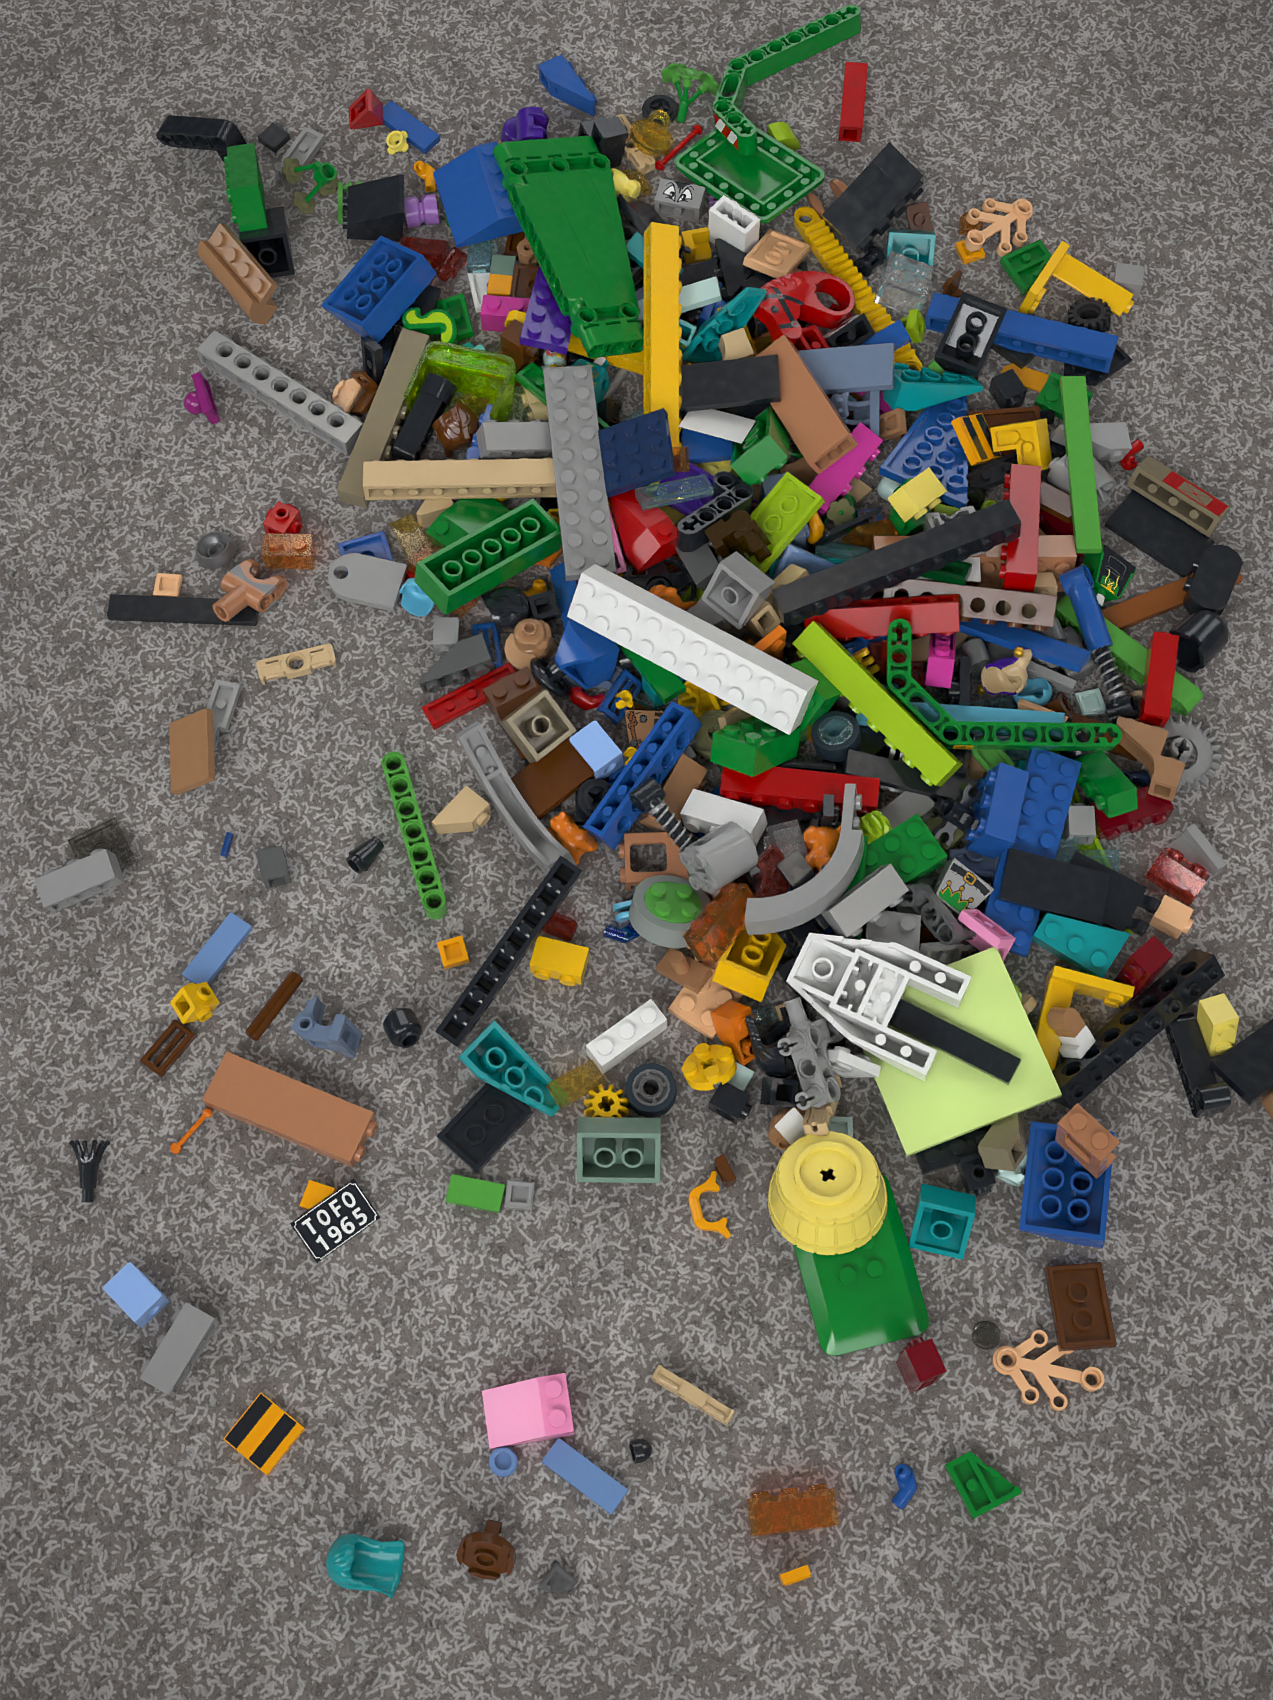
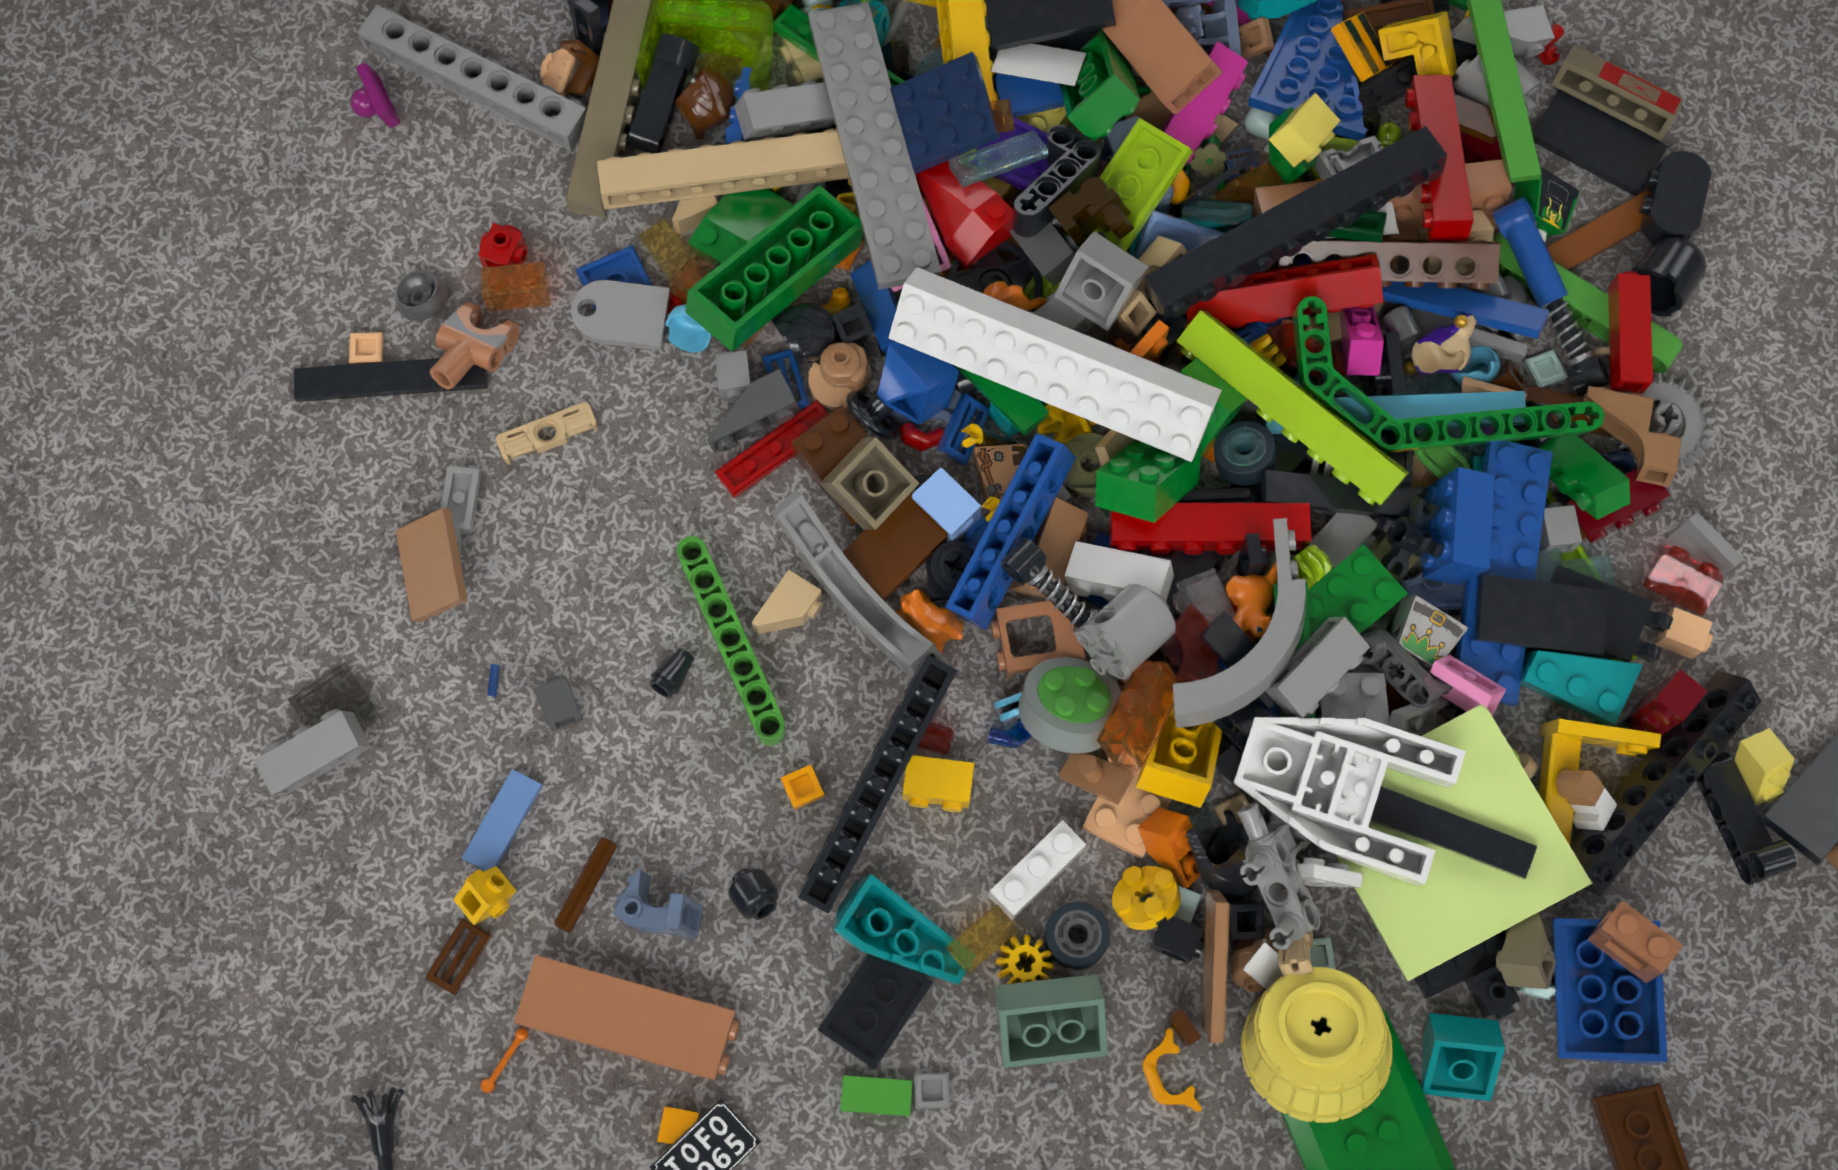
camera: 10 degrees left, 5 degrees up
none -> medium nougat tile [1202,889,1230,1043]

